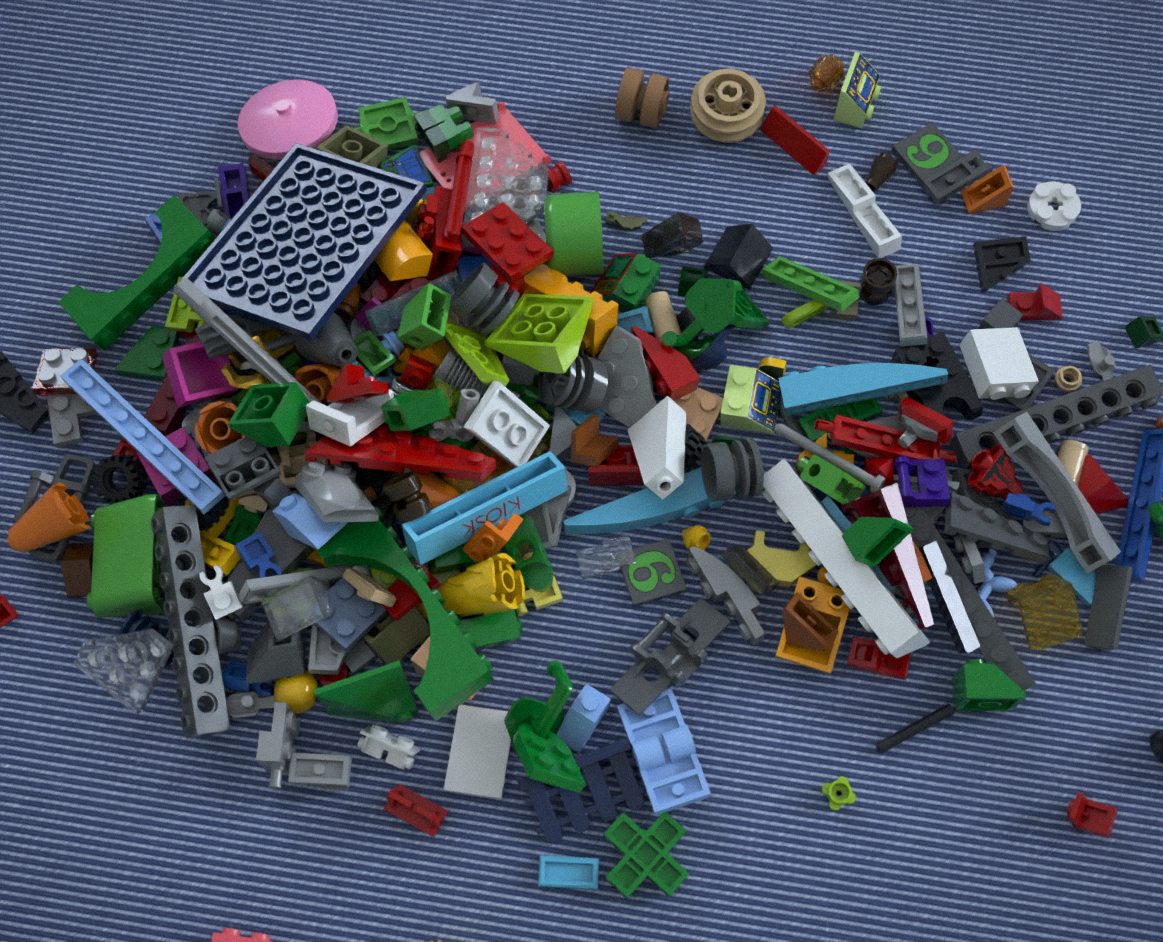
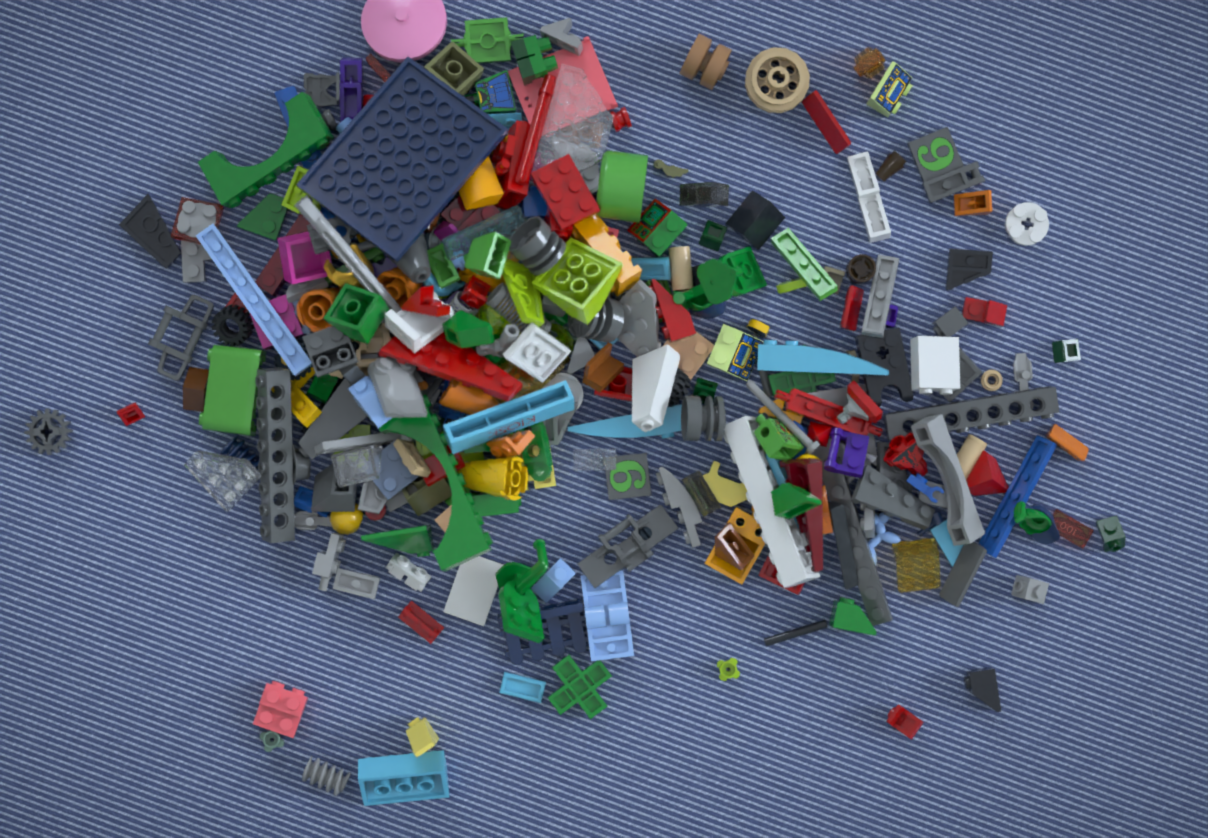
camera: 10 degrees right, 20 degrees up
orange cone [7,482,90,553] -> none
white plate [199,565,243,620] -> none
light grey piece [207,209,230,235] -> none
blue plate [234,531,281,578] -> none
dark brown wheel [382,471,433,523] -> none
yellow plate [682,525,711,551] -> none
none -> red slope [840,285,864,331]

